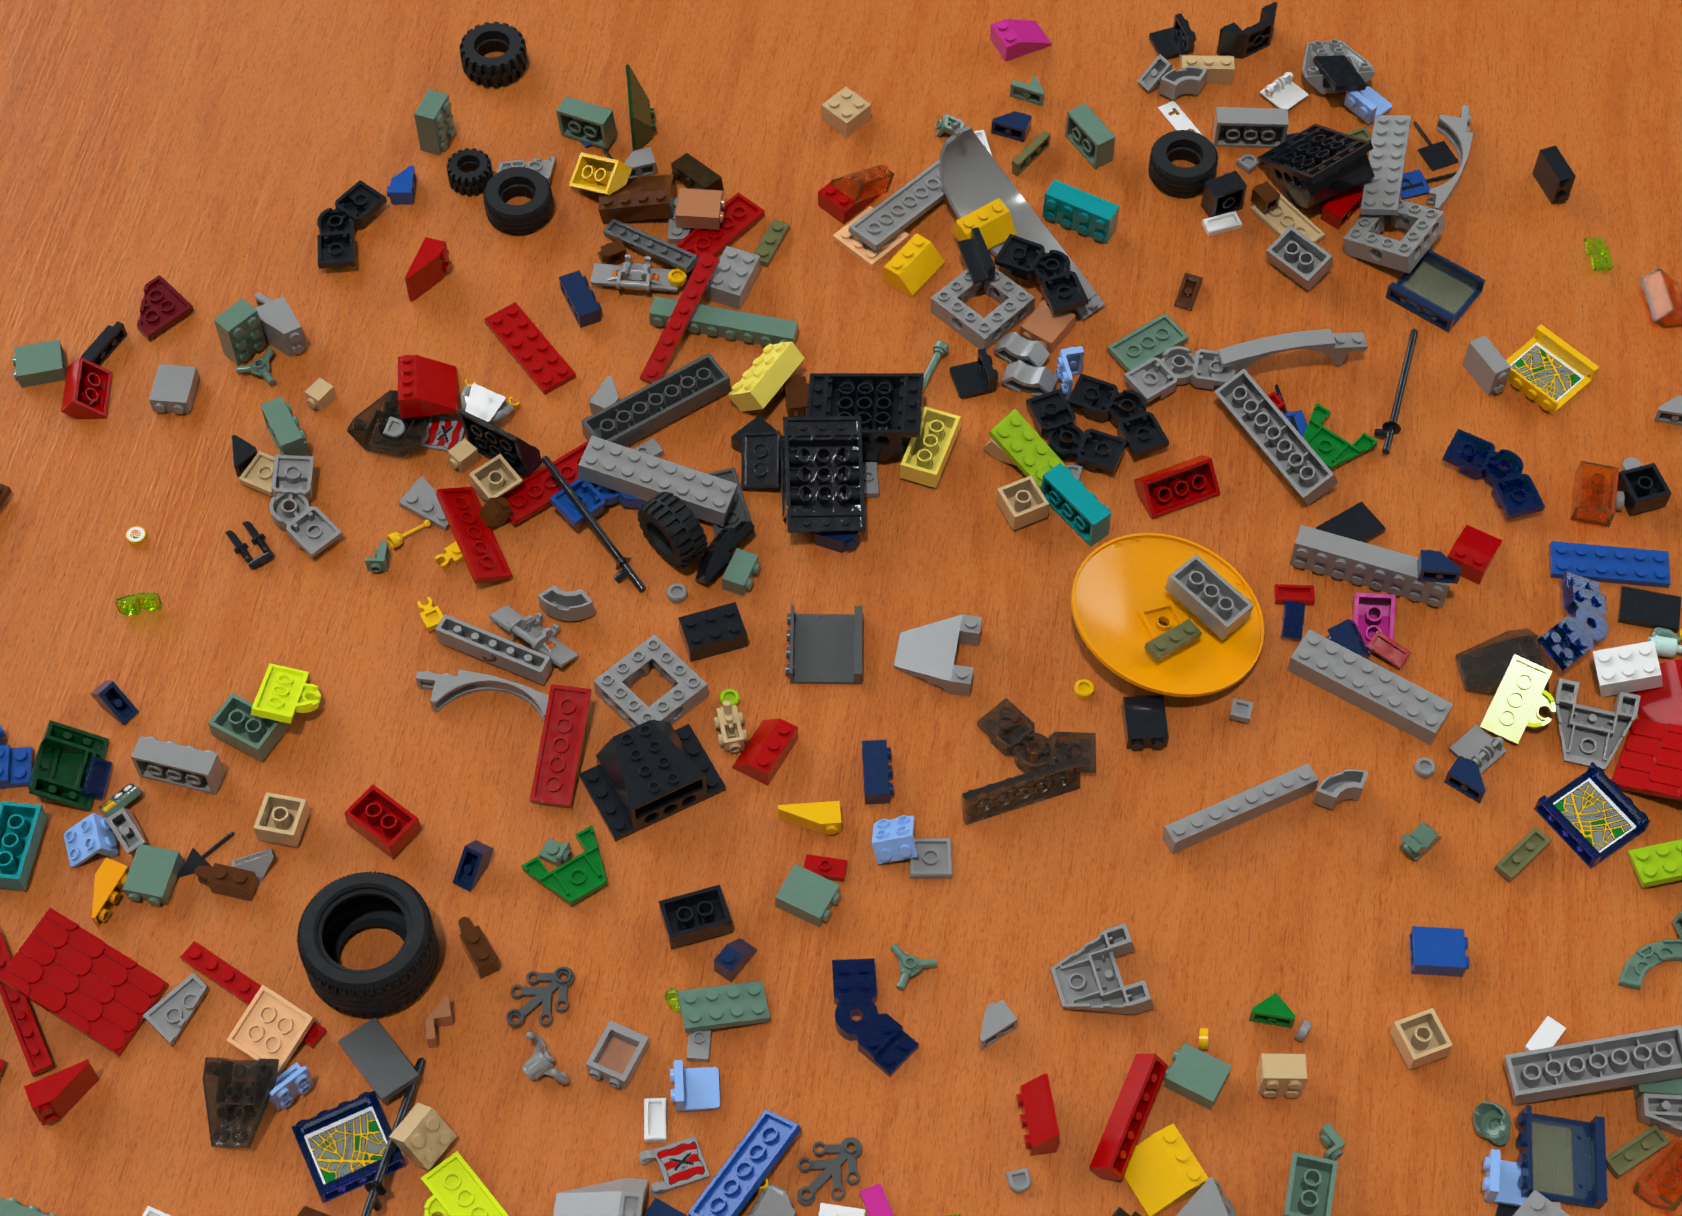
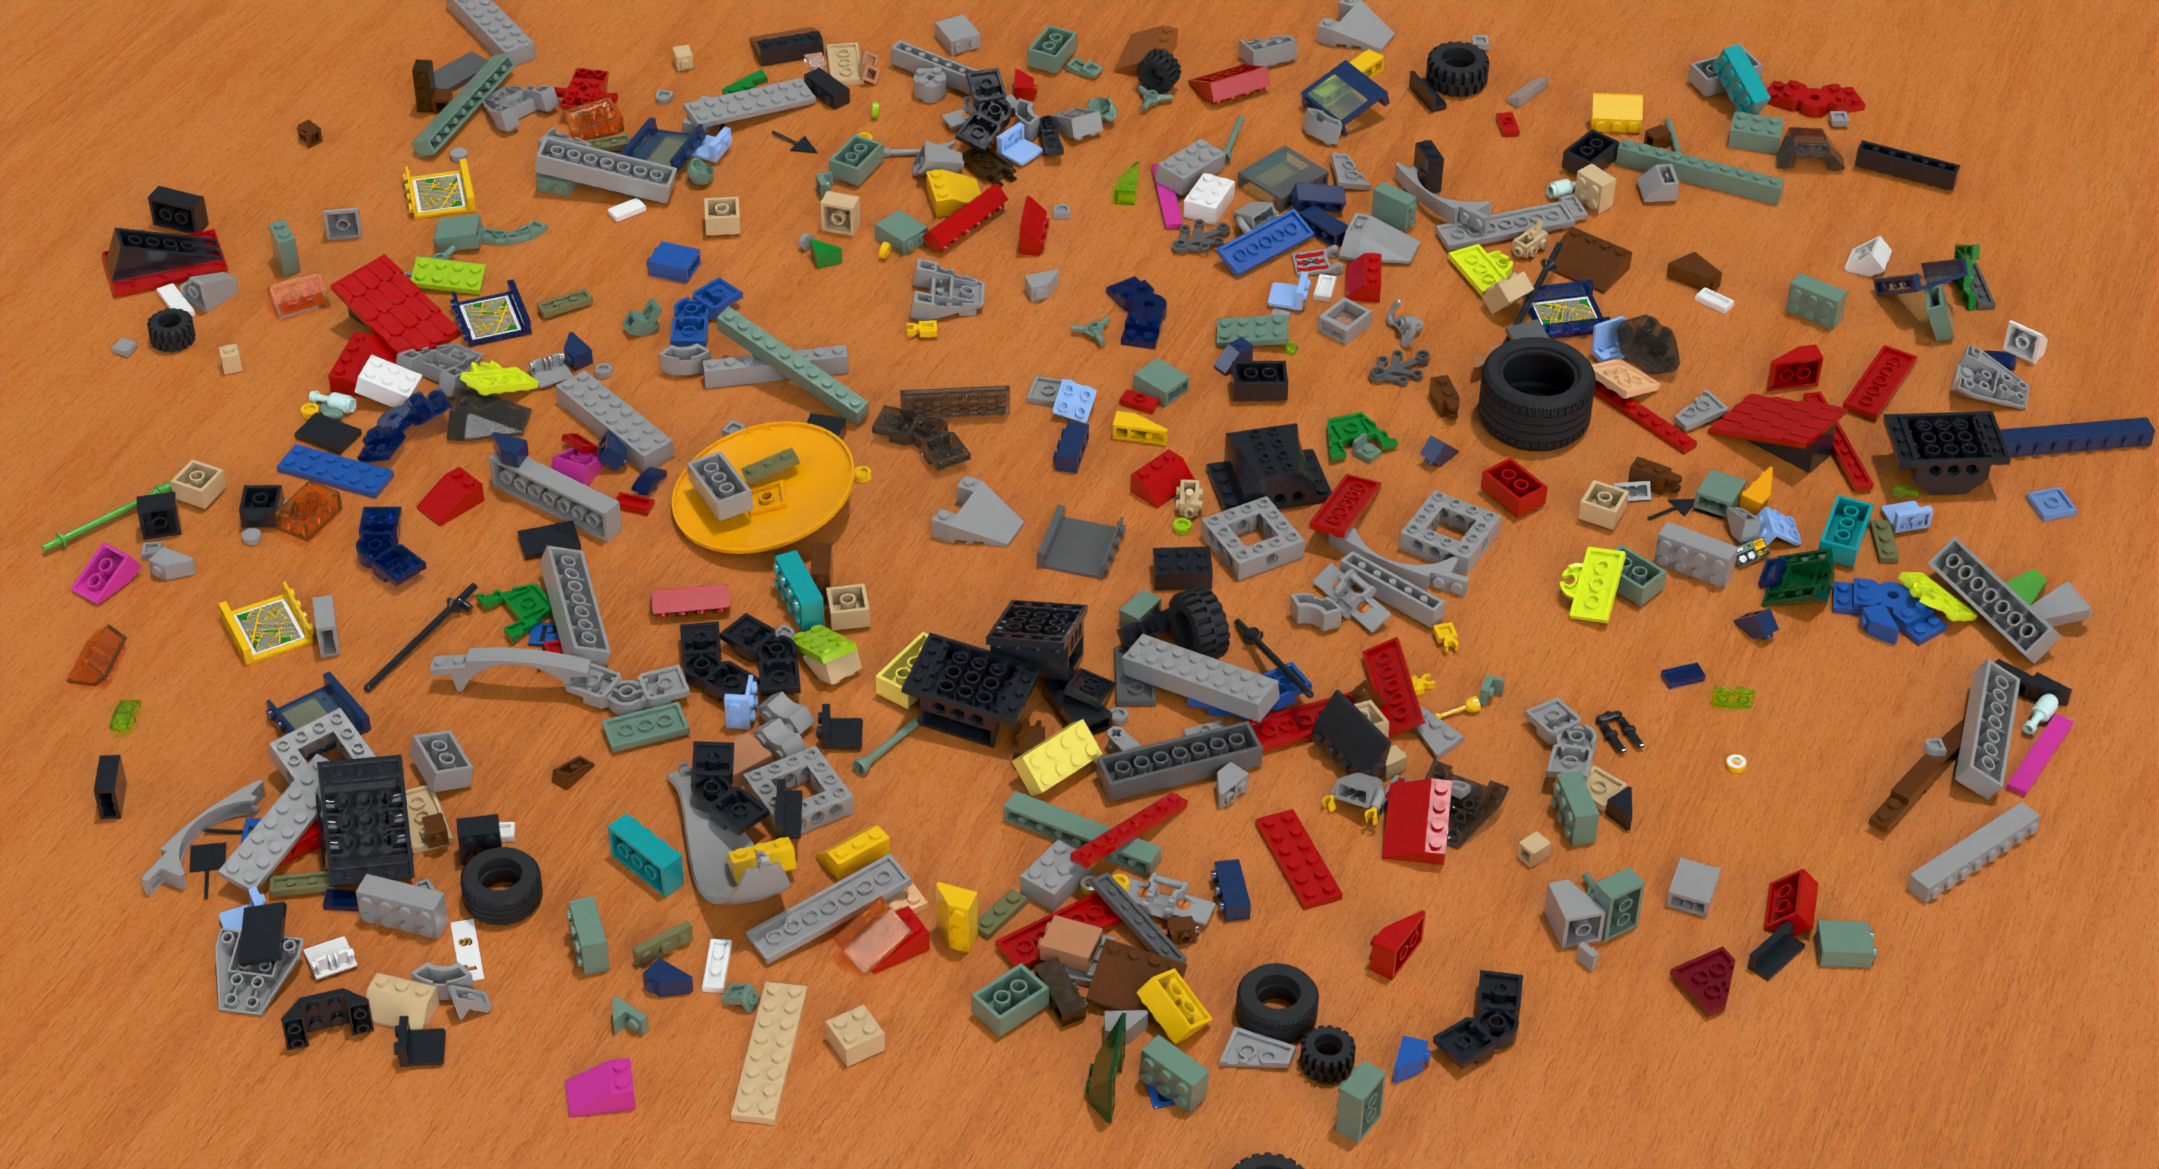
camera: 165 degrees left, 15 degrees down
none -> blue plate [670,277,743,347]
none -> sand green brick [717,306,869,426]
none -> tan plate [731,982,808,1125]
none -> reddish brown brick [810,543,833,603]
none -> yellow plate [906,320,937,338]
none -> yellow slope [936,882,978,953]
none -> sand green brick [972,963,1049,1037]
none -> light grey piece [1106,726,1141,753]
none -> light grey tile [1110,707,1128,726]
none -> red slope [1345,253,1382,302]
none -> light grey brick [1399,490,1502,576]
none -> clear blue tile [1661,662,1706,689]

